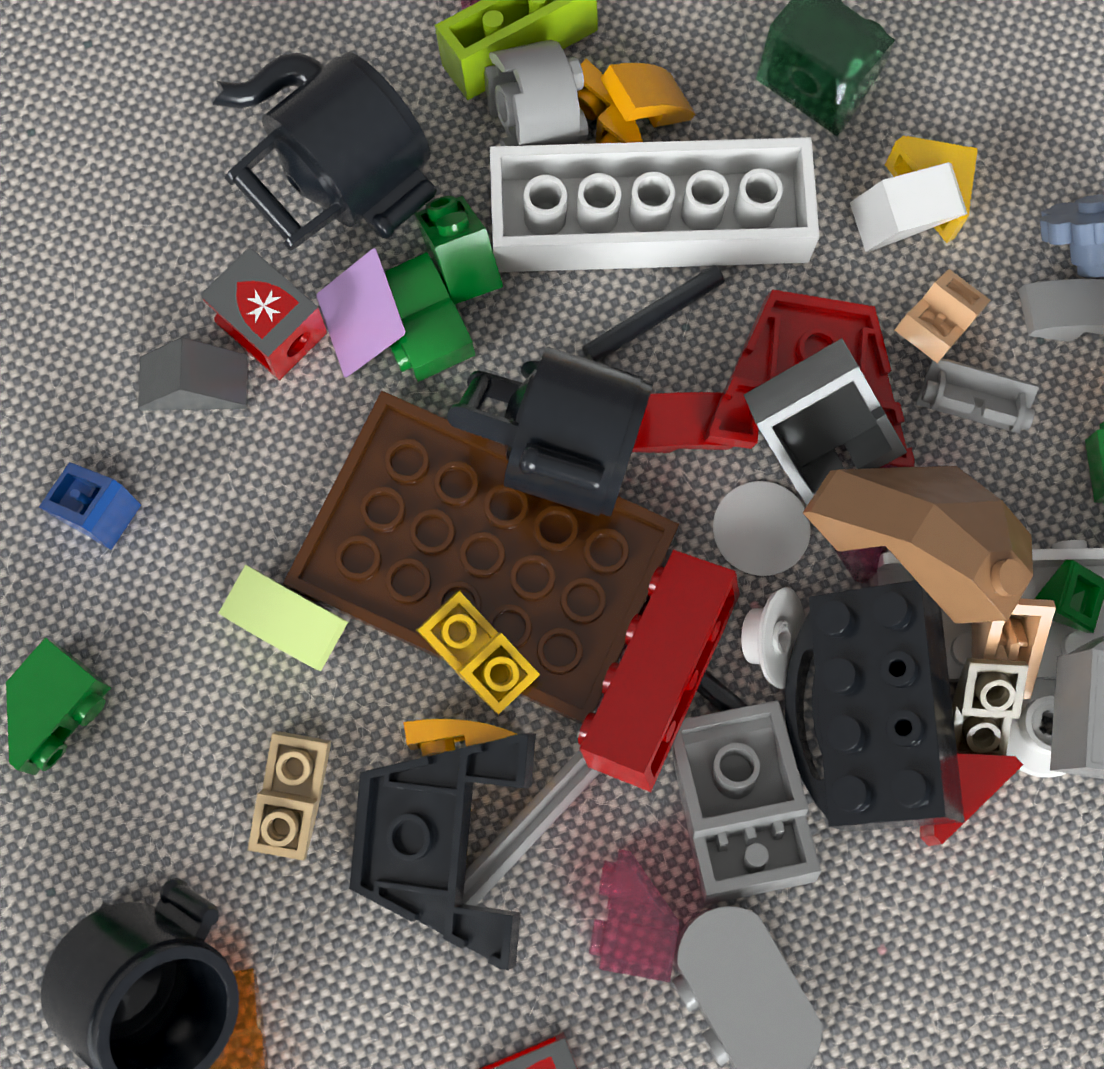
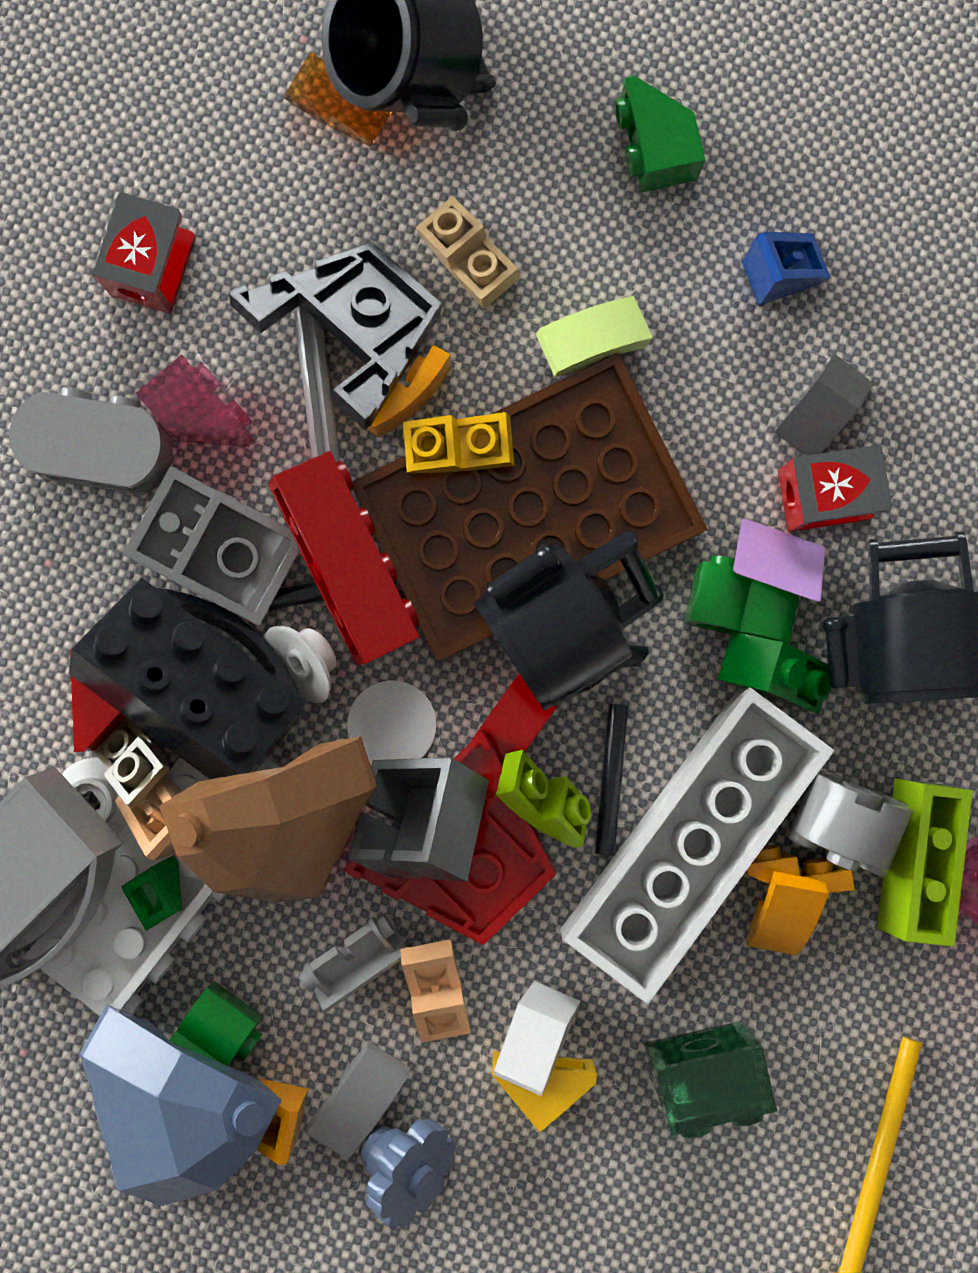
camera: 130 degrees right, 10 degrees up
none -> lime slope [496,750,591,848]

